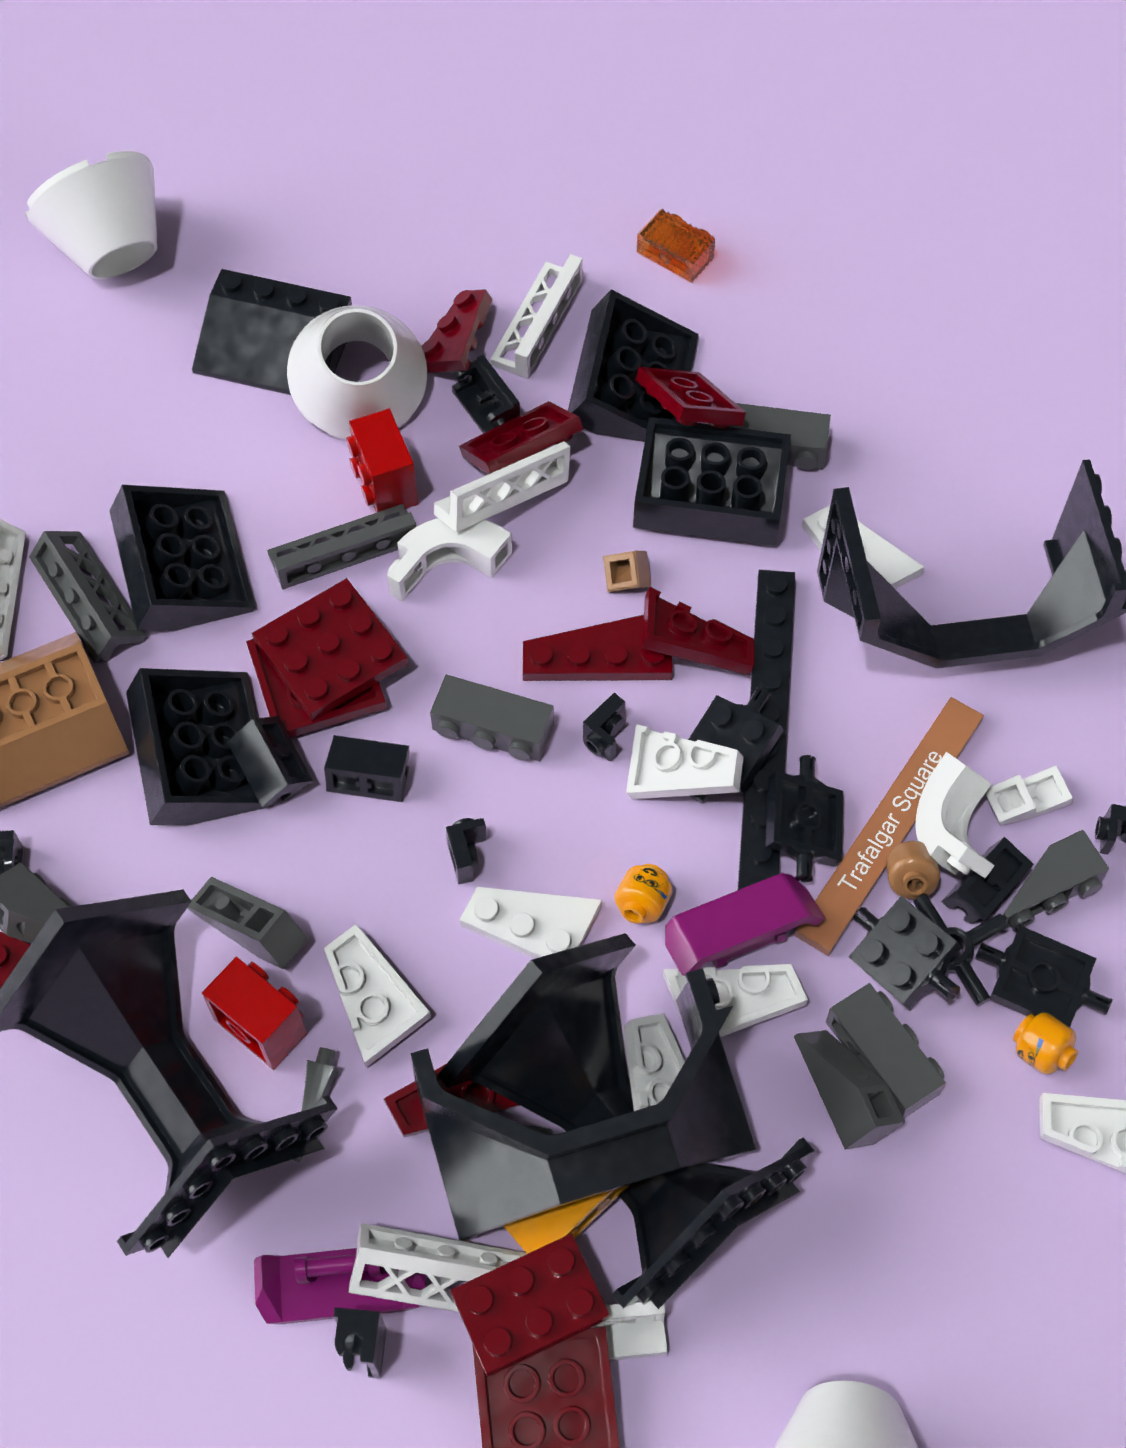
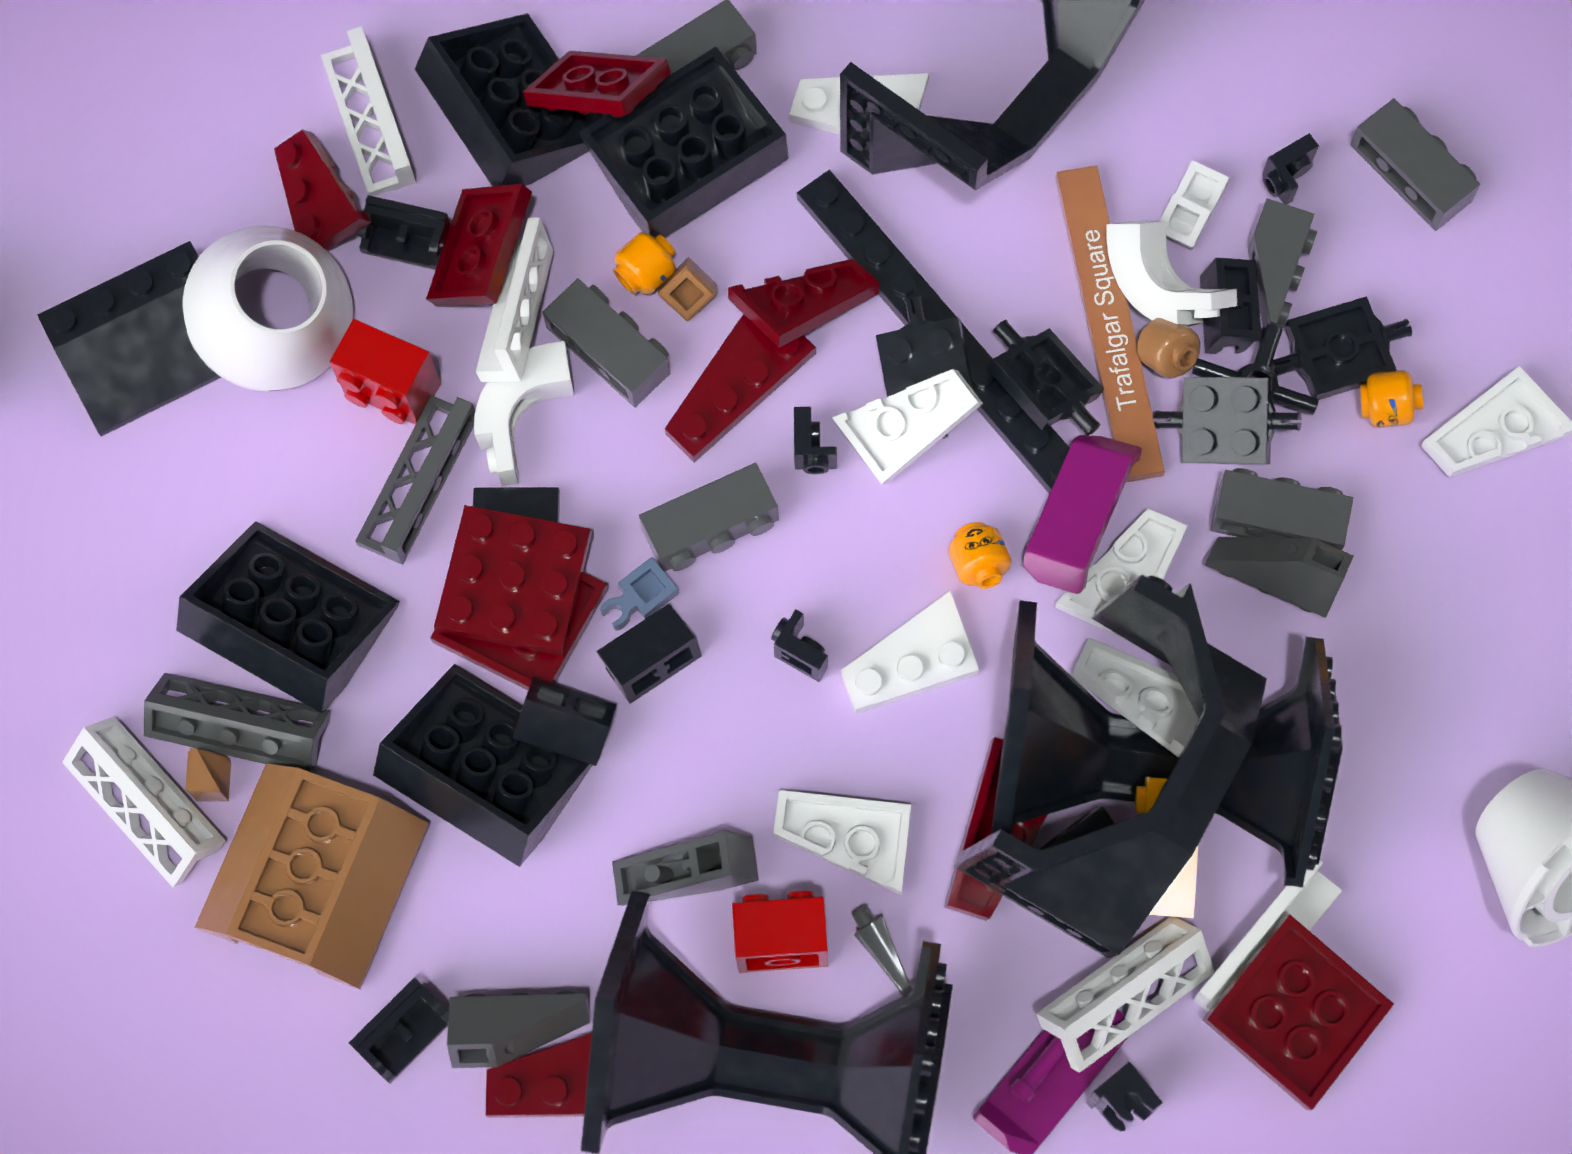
camera: 40 degrees left, 10 degrees up
dark red plate [450,1233,610,1377] -> none
none -> medium nougat slope [185,748,231,802]
none -> black tile [473,487,560,523]
none -> dark grey brick [542,278,670,408]
none -> sand blue plate [600,557,679,631]
none -> light orange head [613,233,675,295]

